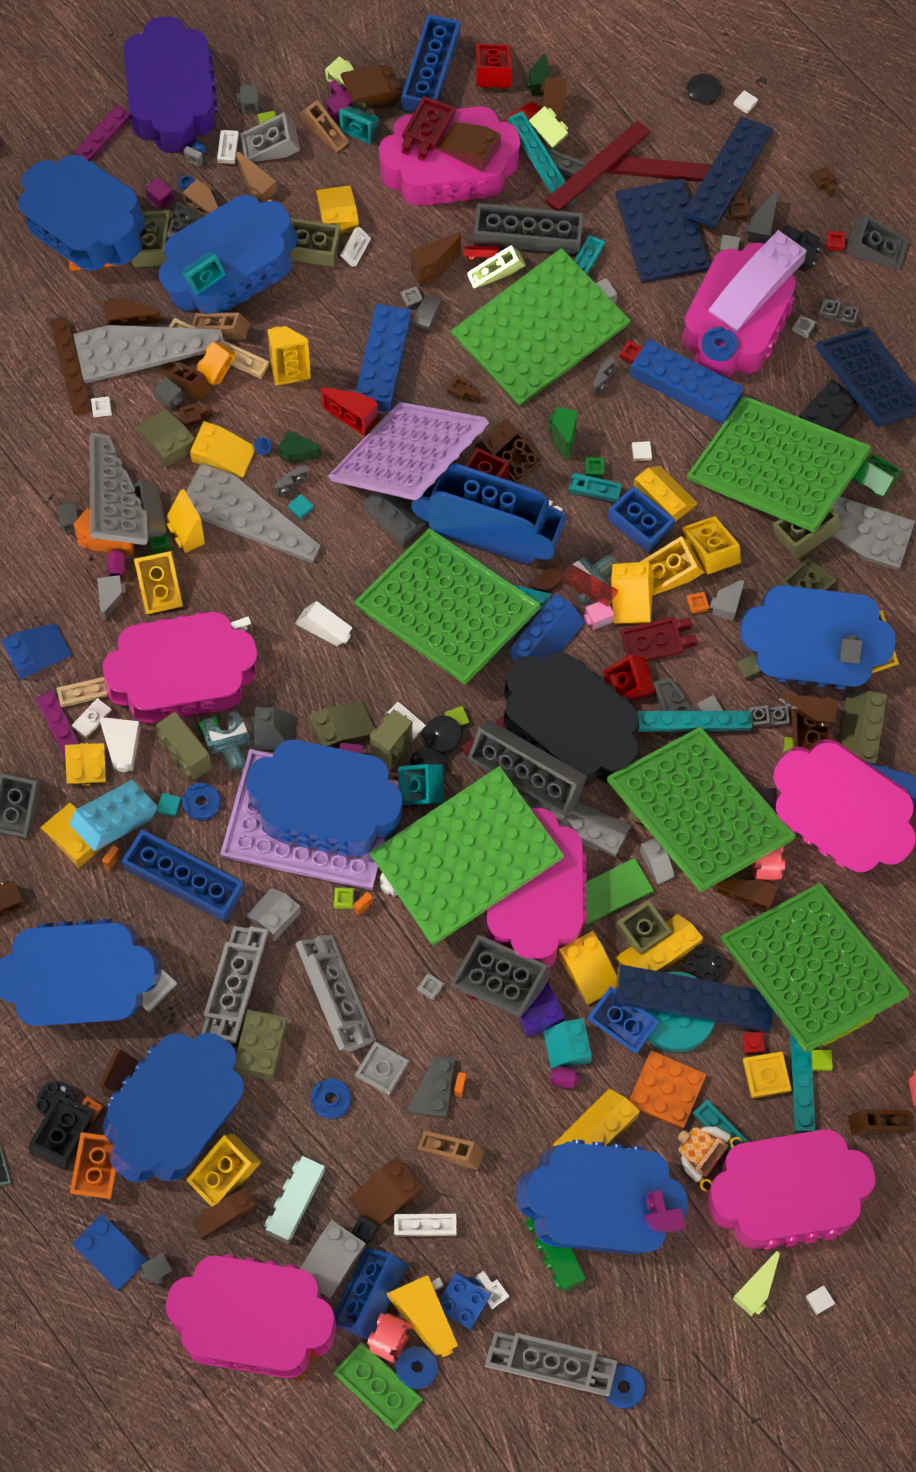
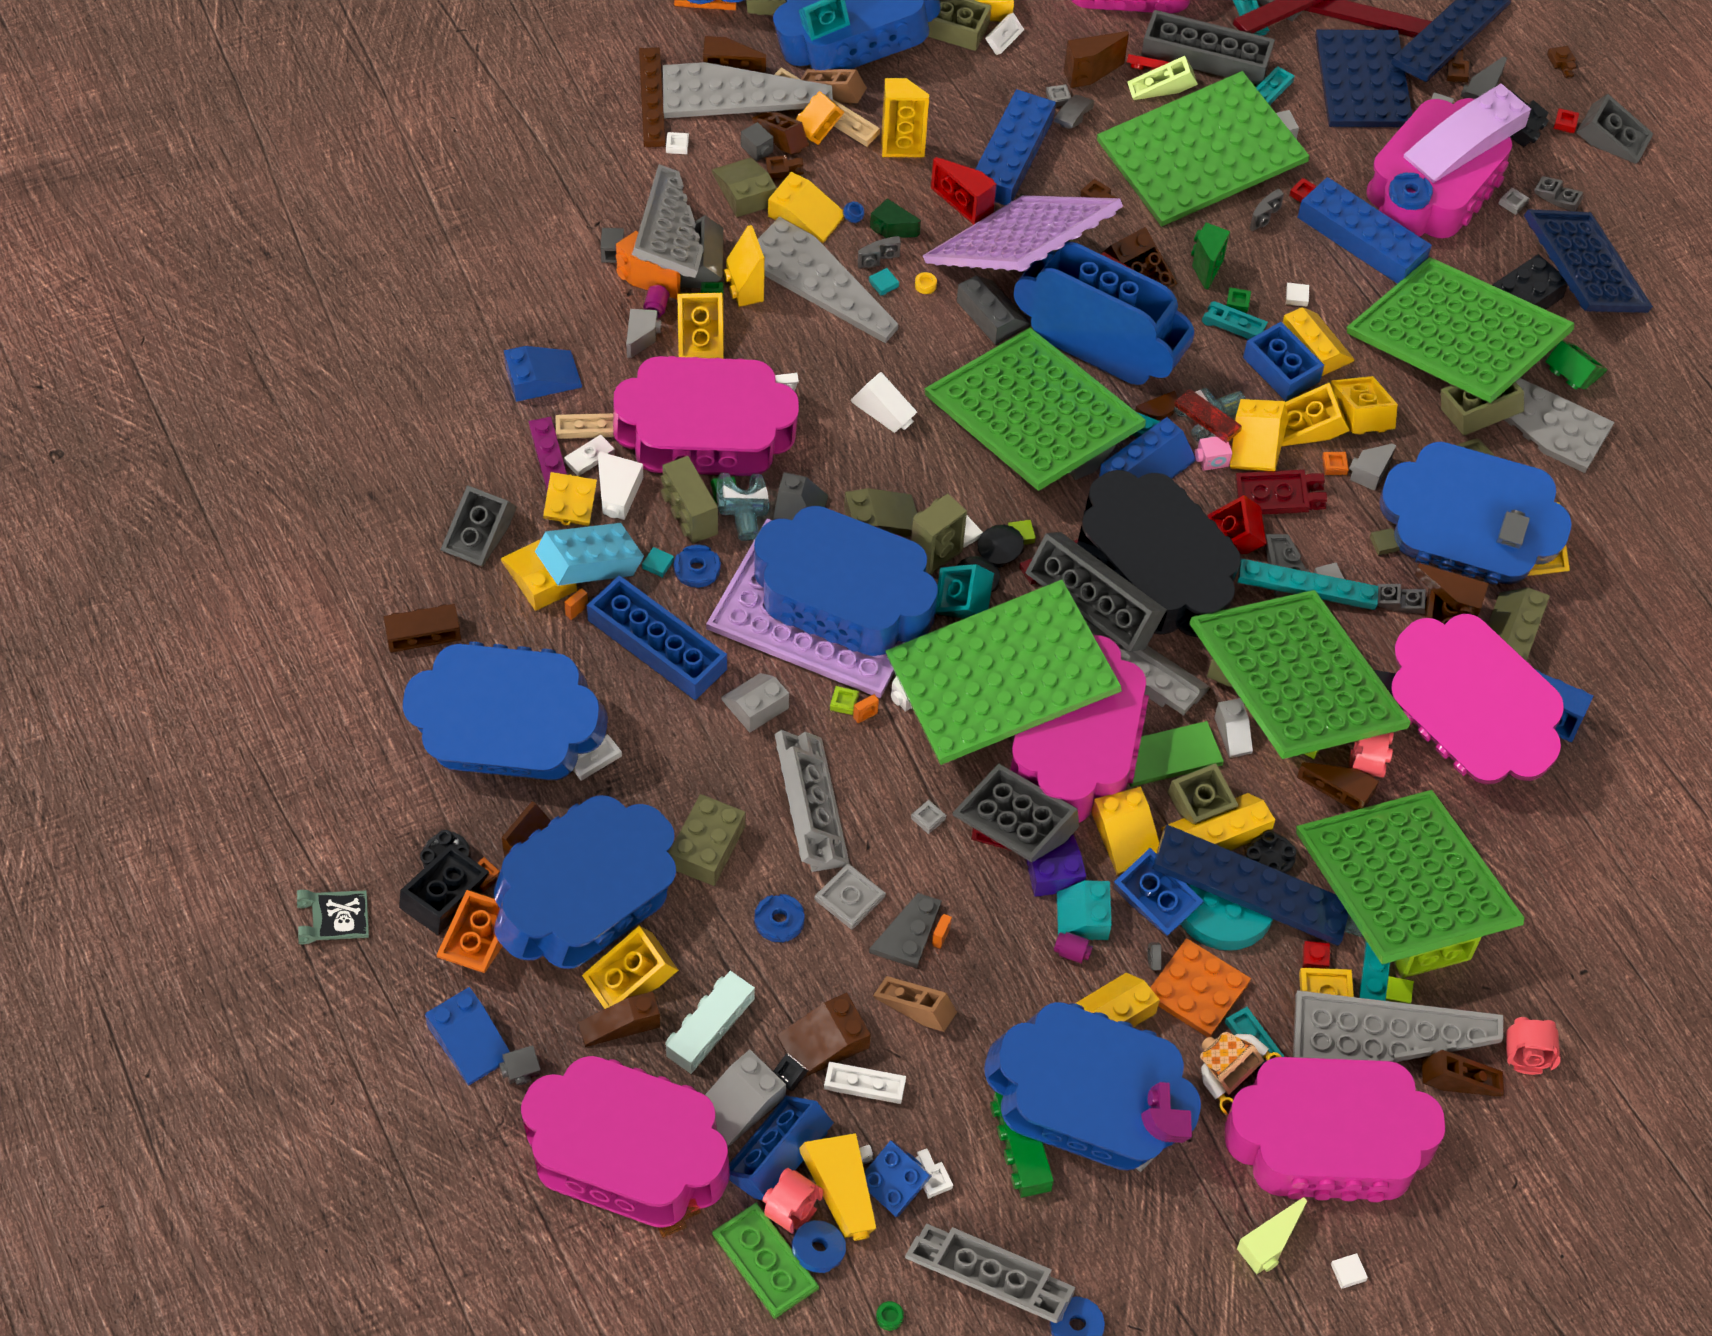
camera: 10 degrees right, 10 degrees down
light grey slope [201,926,269,1044] -> none
none -> green tile [876,1301,904,1331]
none -> yellow tile [915,272,937,294]
none -> dark grey tile [1147,942,1161,970]
none -> light grey wing [1293,990,1503,1062]

